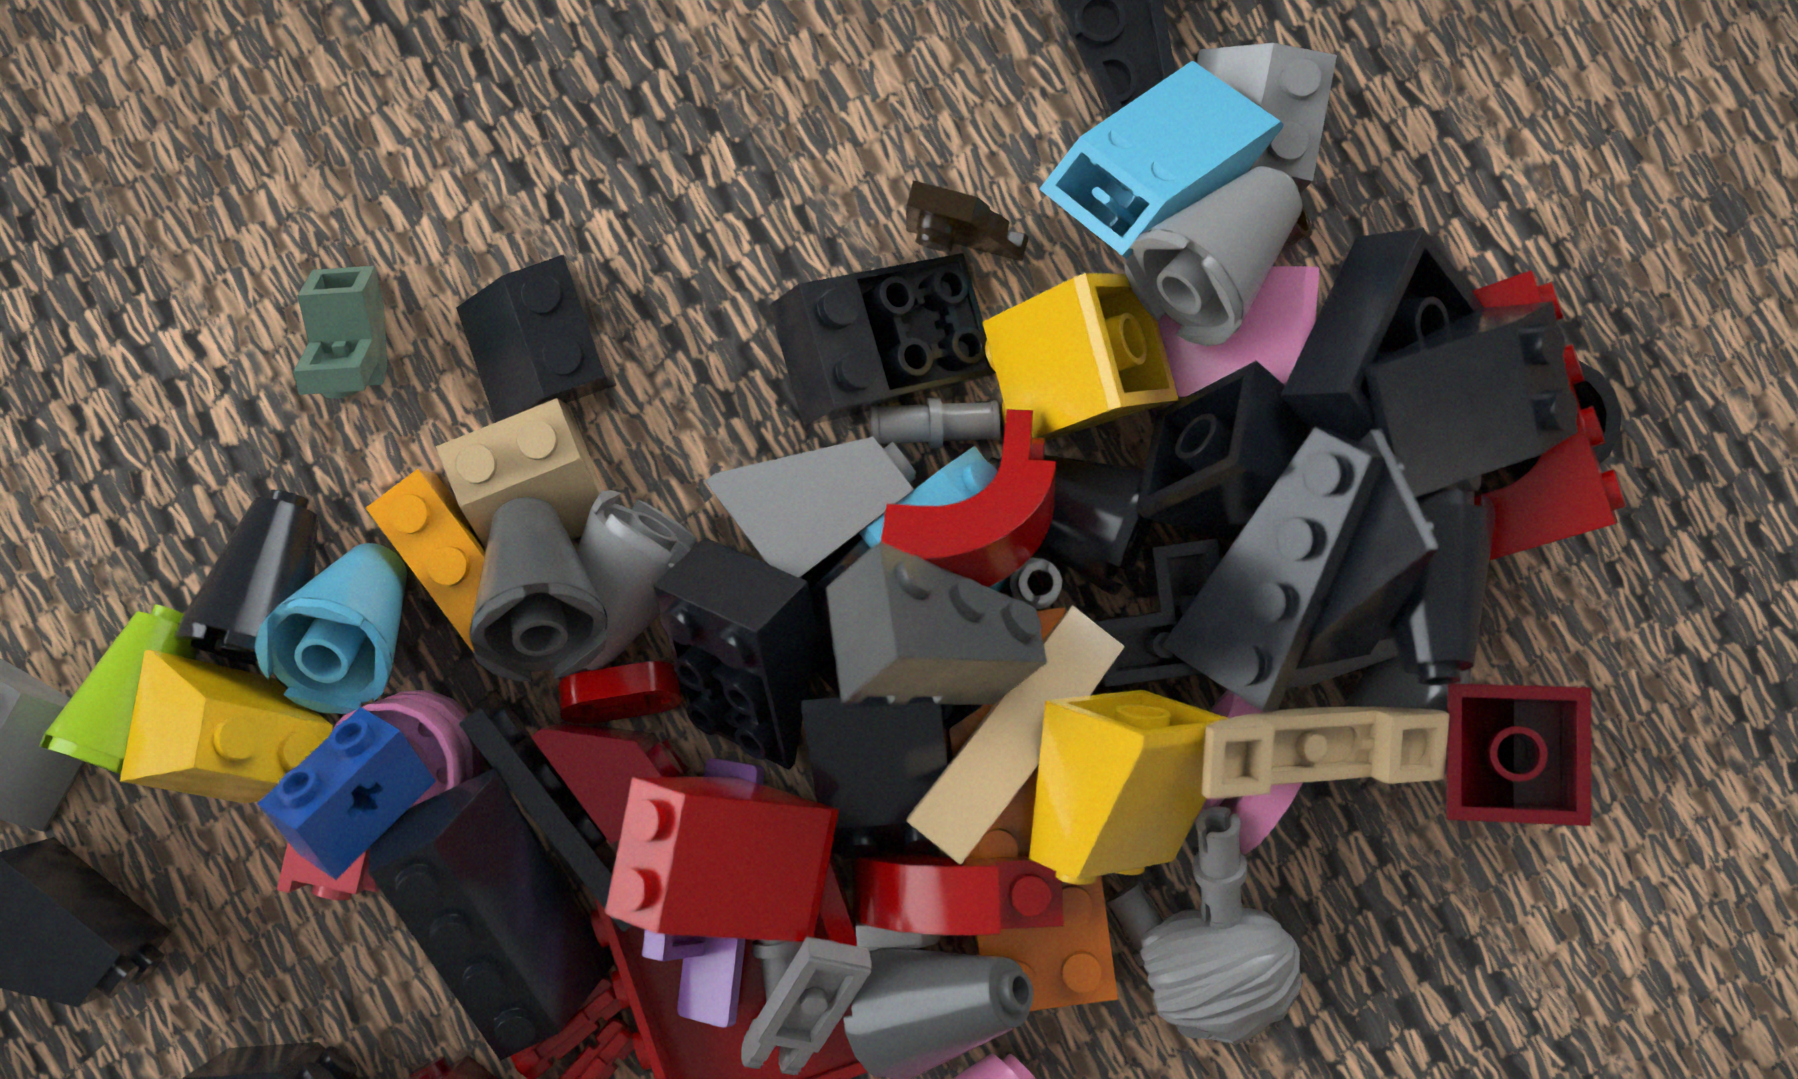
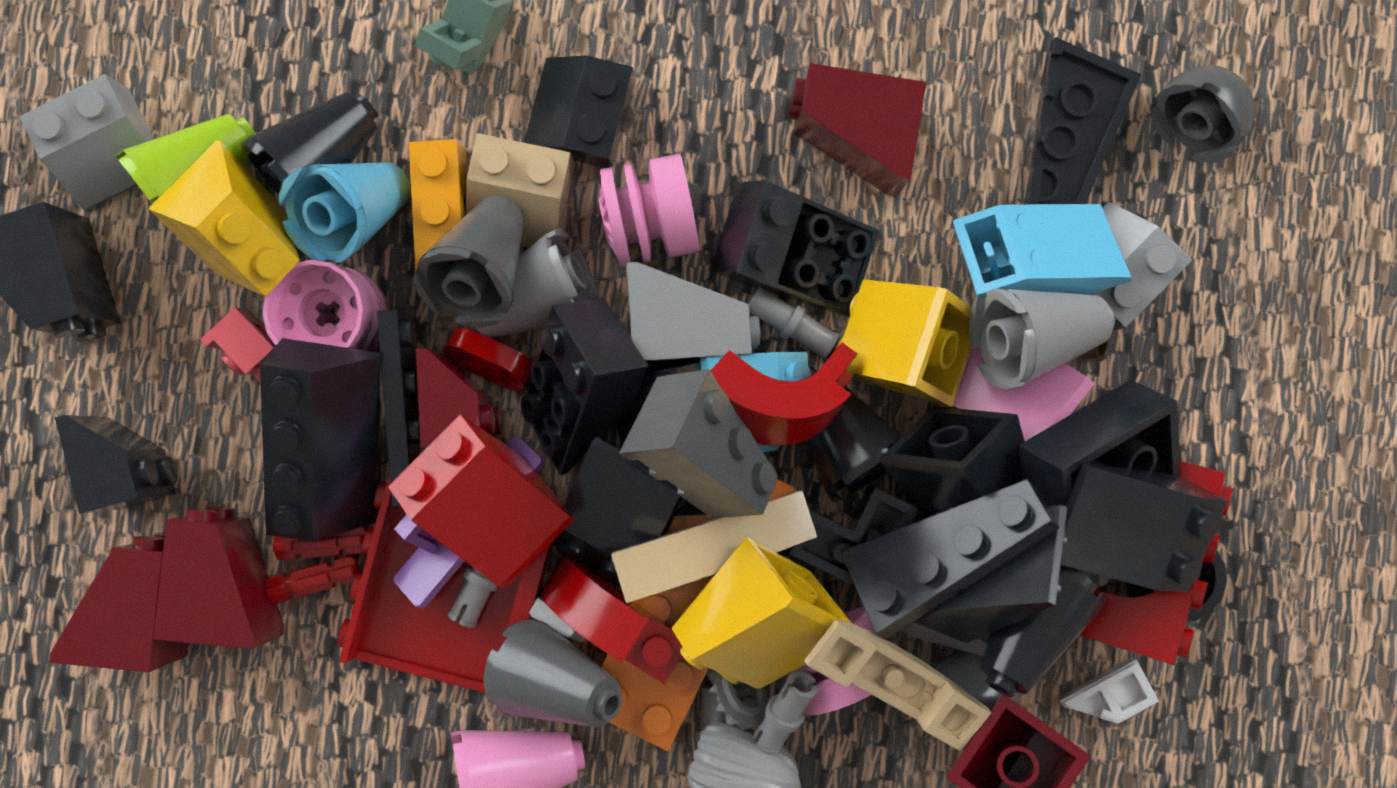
camera: 30 degrees right, 0 degrees up
blue brick [257,707,436,880] -> none
light grey hinge [741,937,872,1075] -> none
dark brown wing [906,180,1029,262] -> none
light grey pin [1009,558,1062,609] -> none
none -> bright pink wheel [599,153,700,268]
none -> light grey gear [707,669,768,730]
none -> dark red slope [788,63,926,197]
none -> white tile [1056,657,1159,724]

